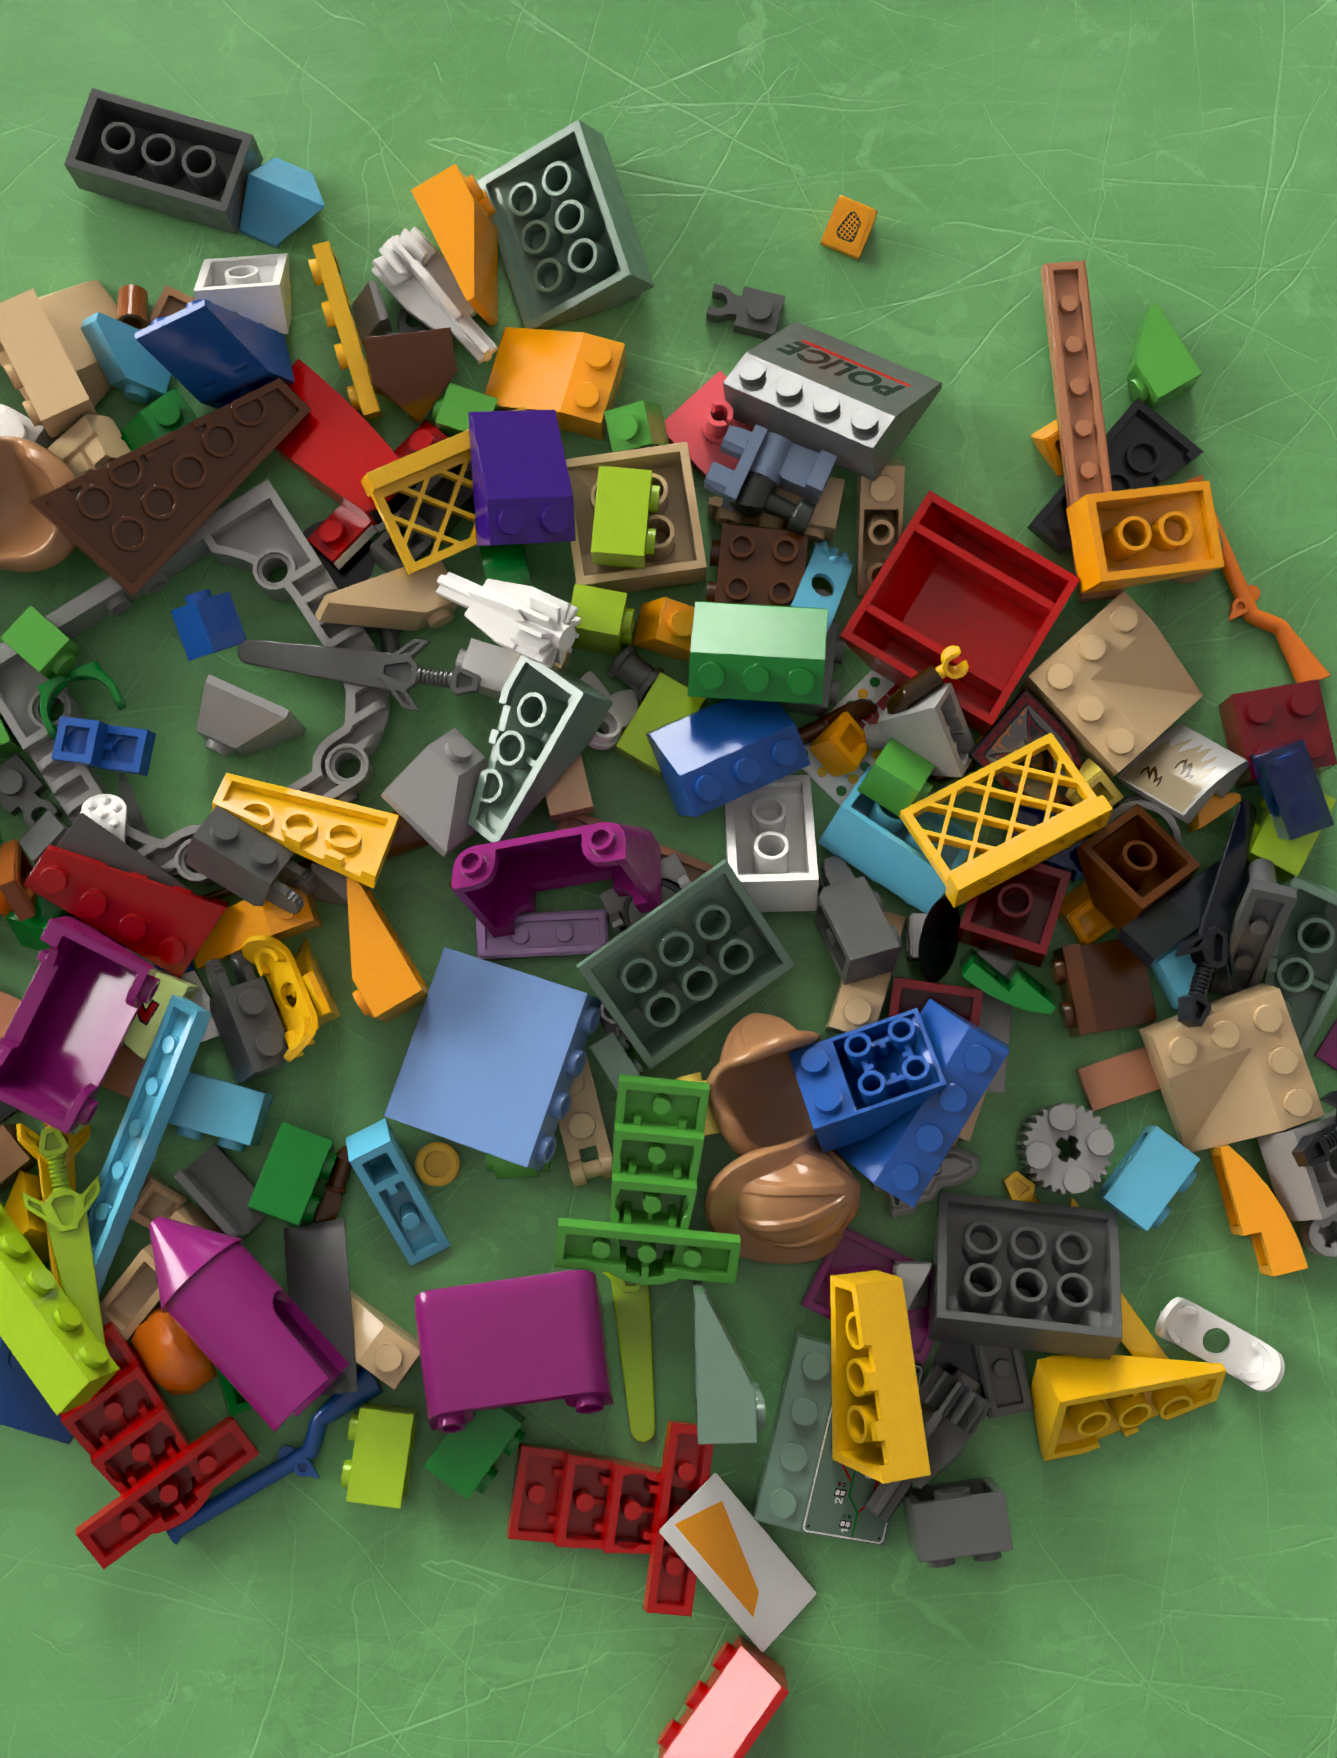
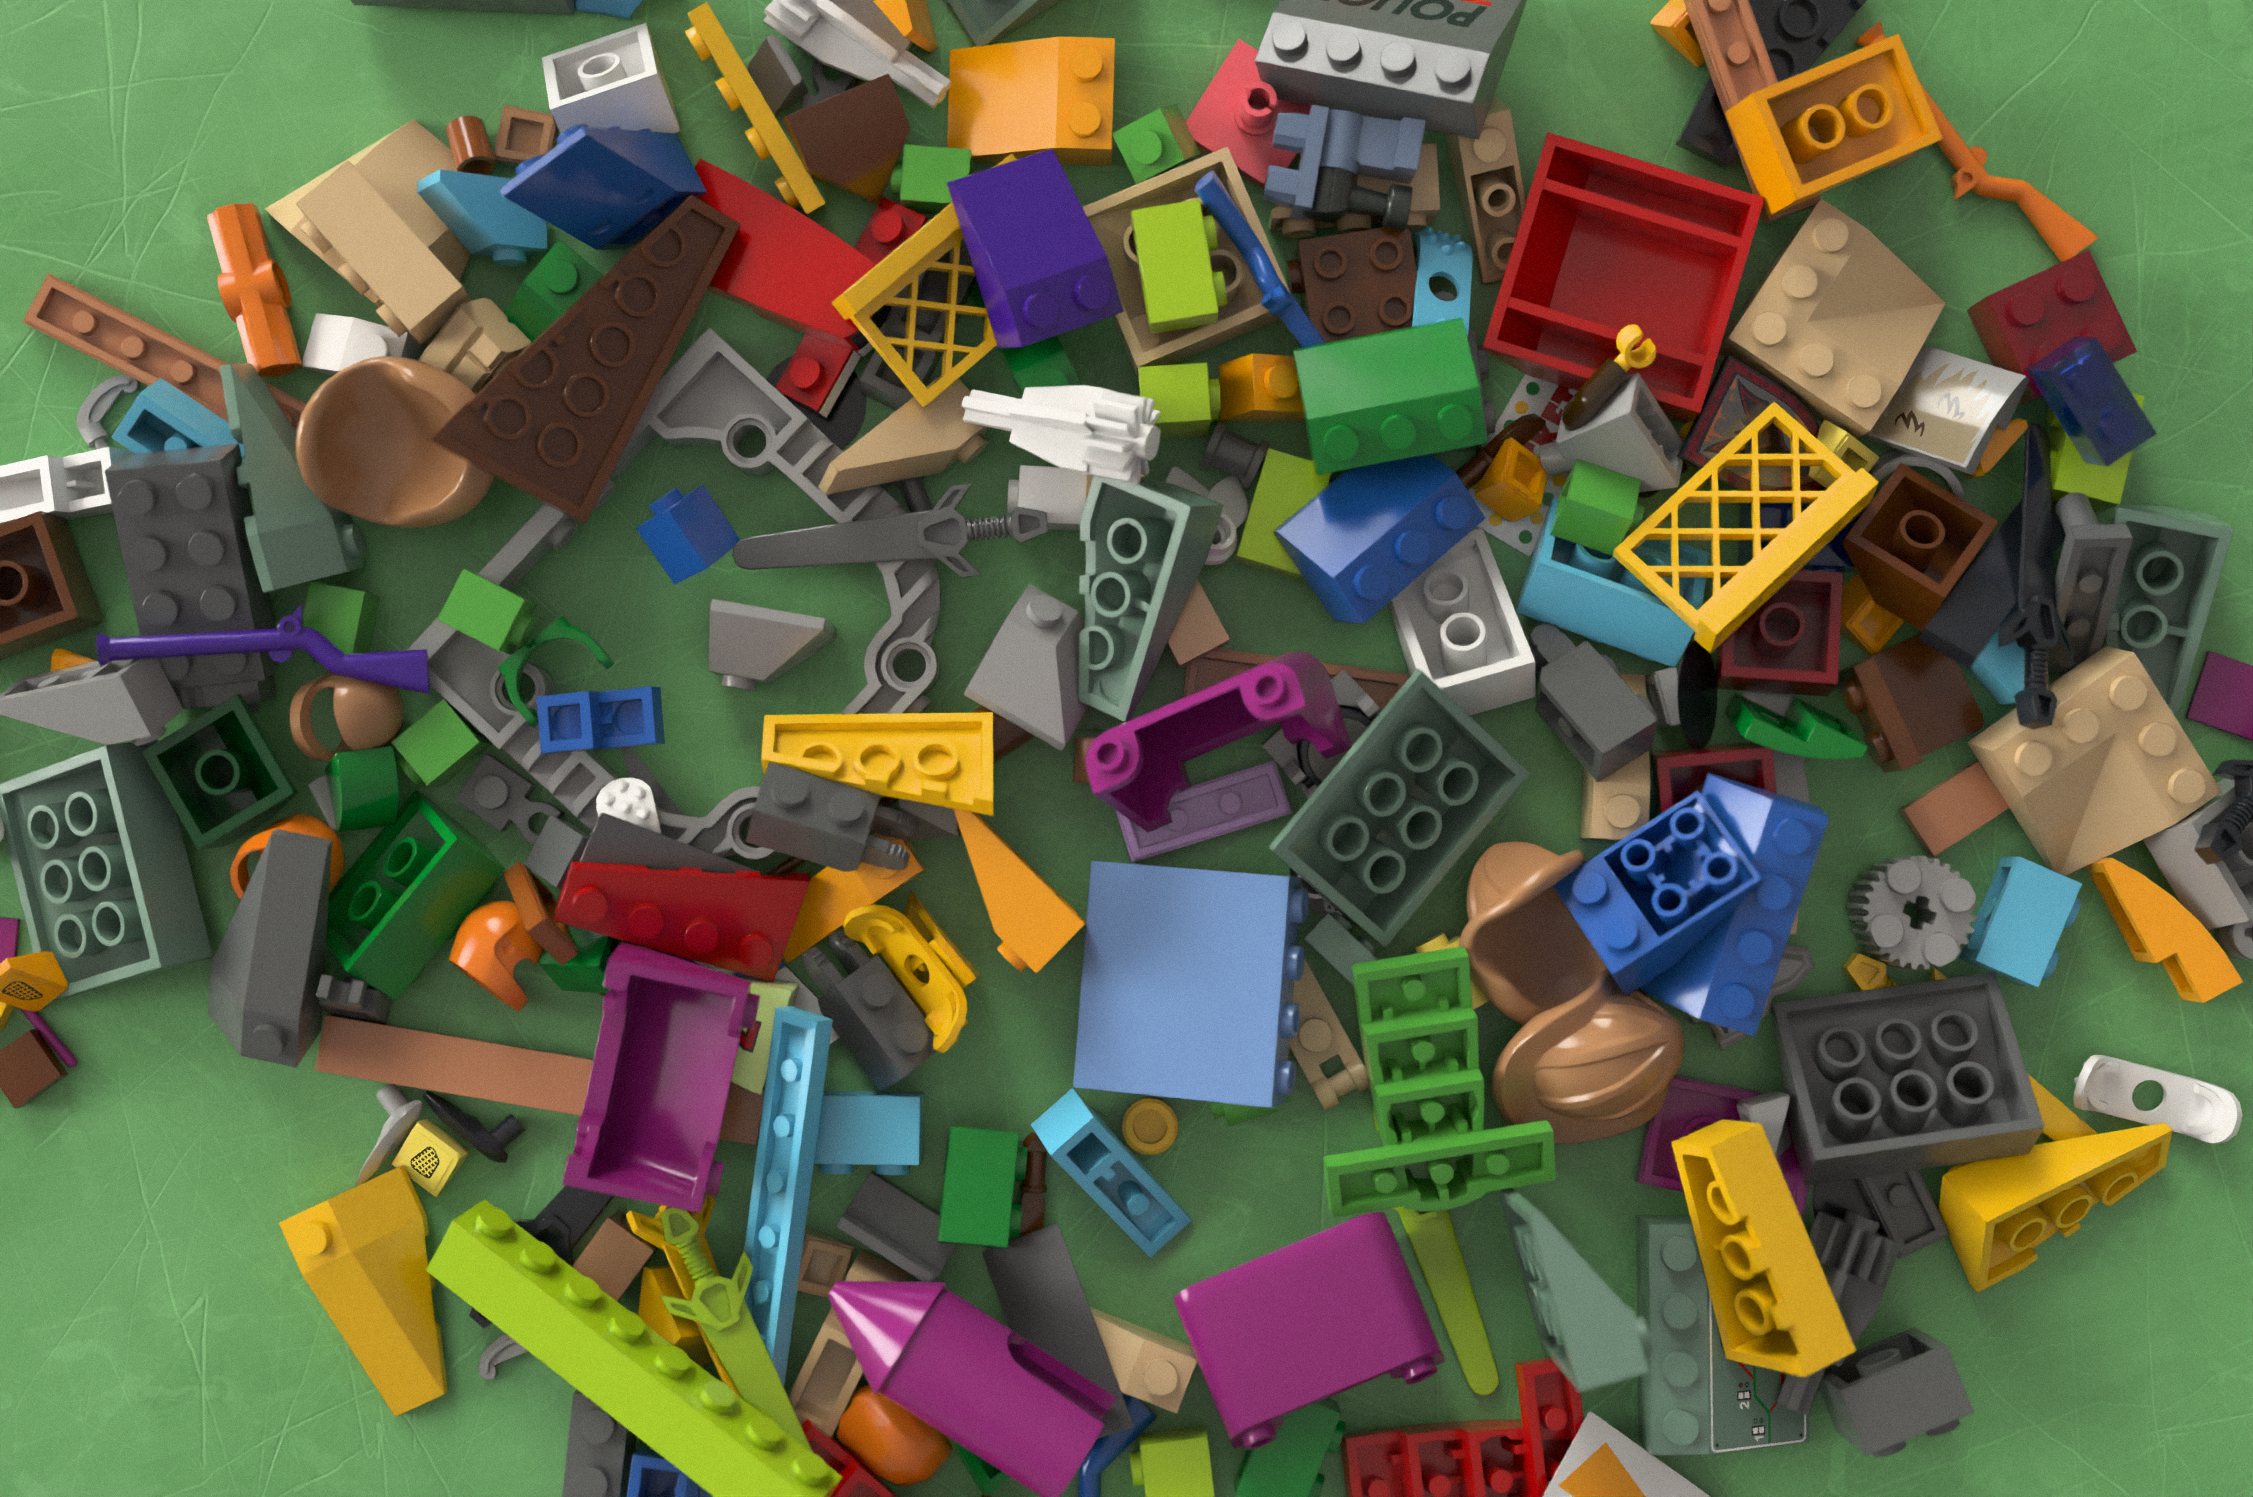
camera: 15 degrees left, 5 degrees up
none -> blue piece [1194,170,1326,348]

